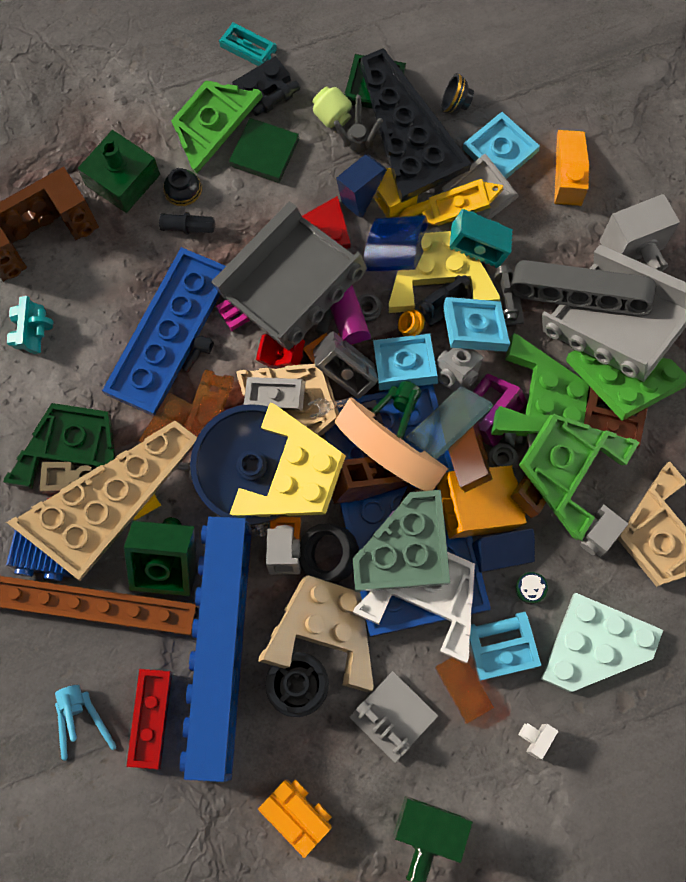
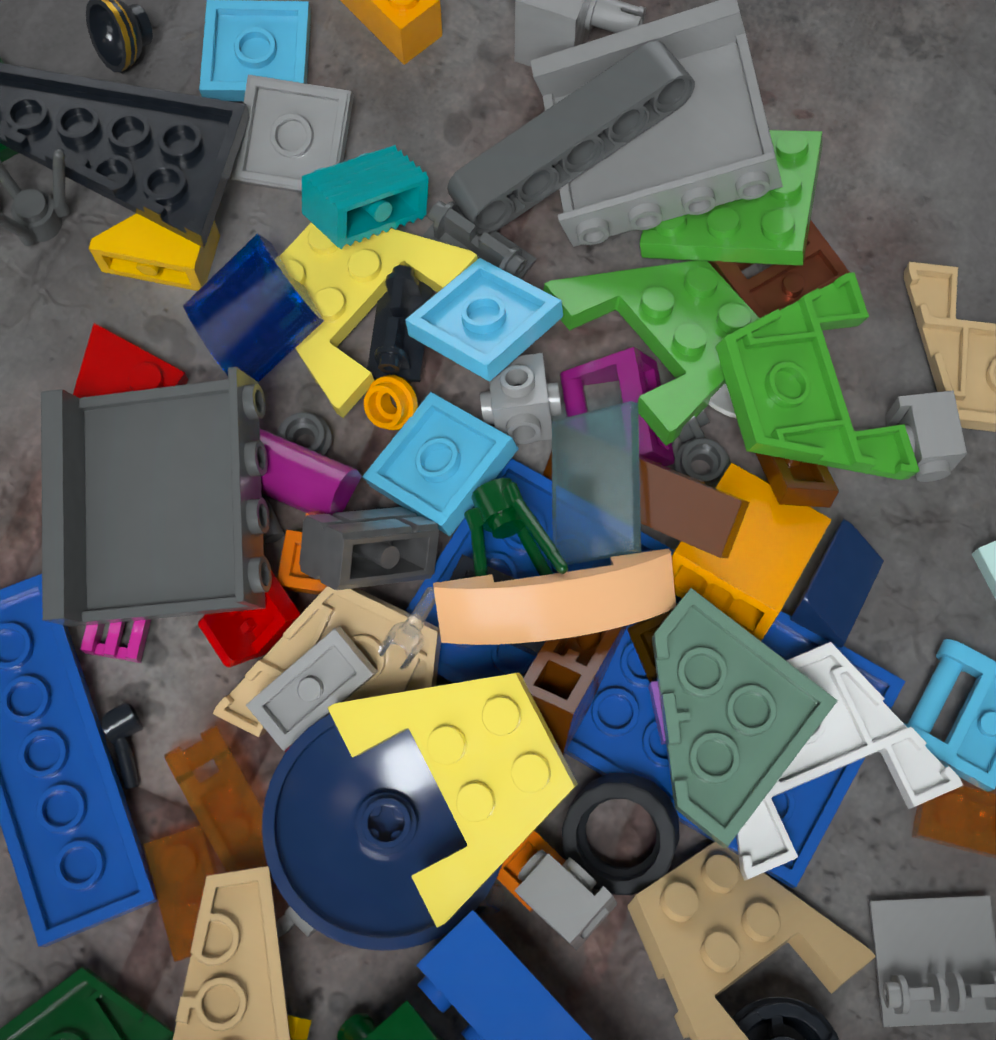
camera: 50 degrees left, 0 degrees up
dark blue slope [336,154,387,218] -> none
yellow plate [397,179,504,237] -> none
tile [516,572,548,604] -> none

